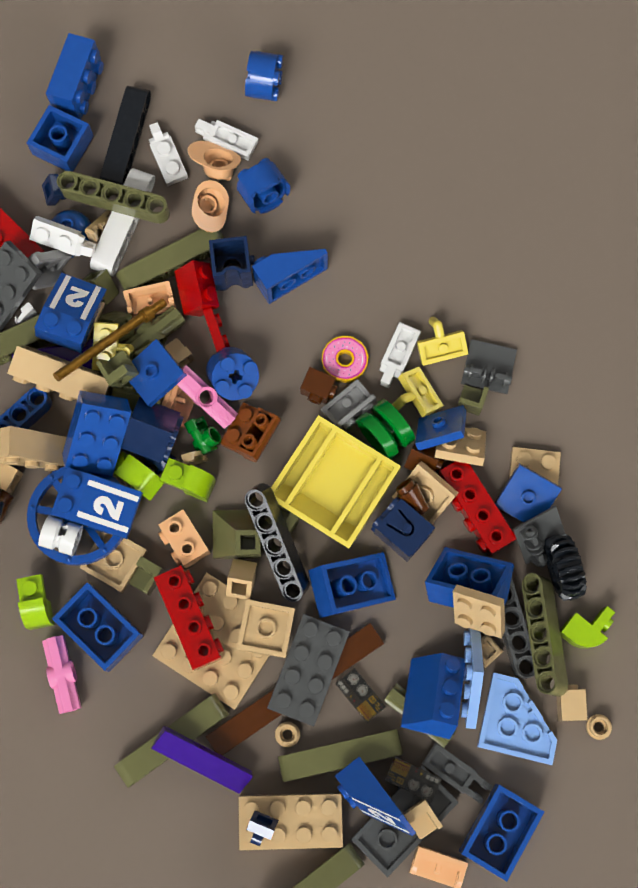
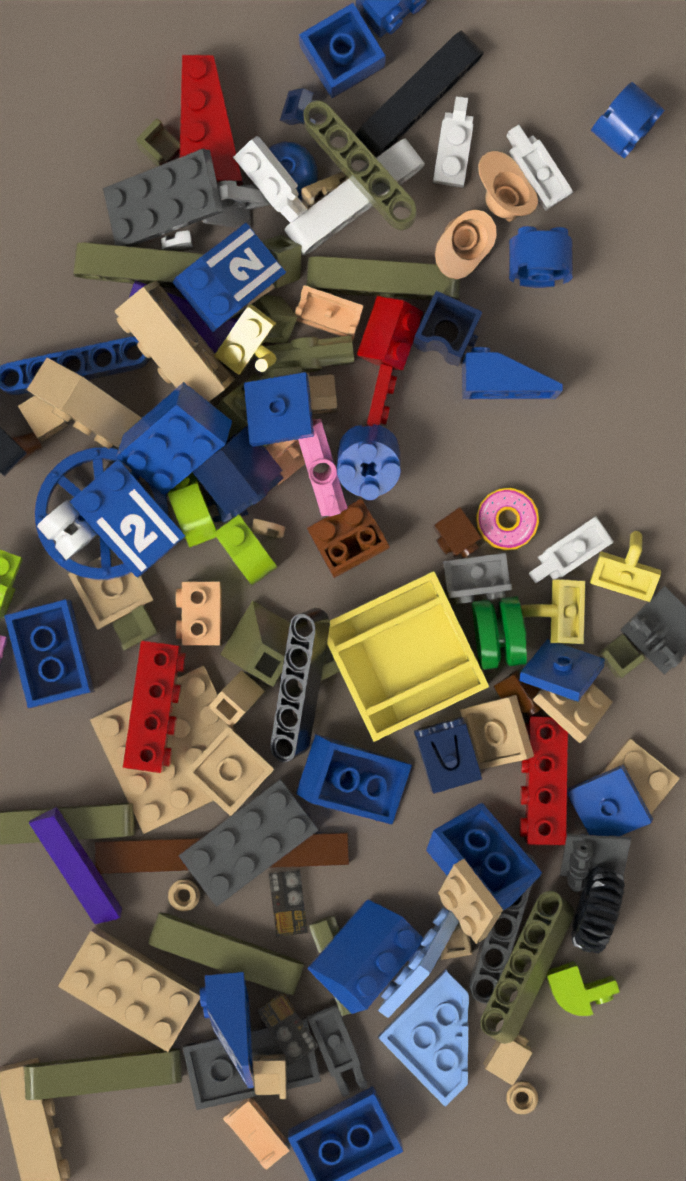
camera: 30 degrees right, 10 degrees up
pearl gold bar [53,298,167,381] -> none
olive panel [96,351,139,388] -> none
green plate [184,416,222,455] -> none
dark blue tile [246,811,279,846] -> none
reddish brown cone [396,478,429,515] -> none

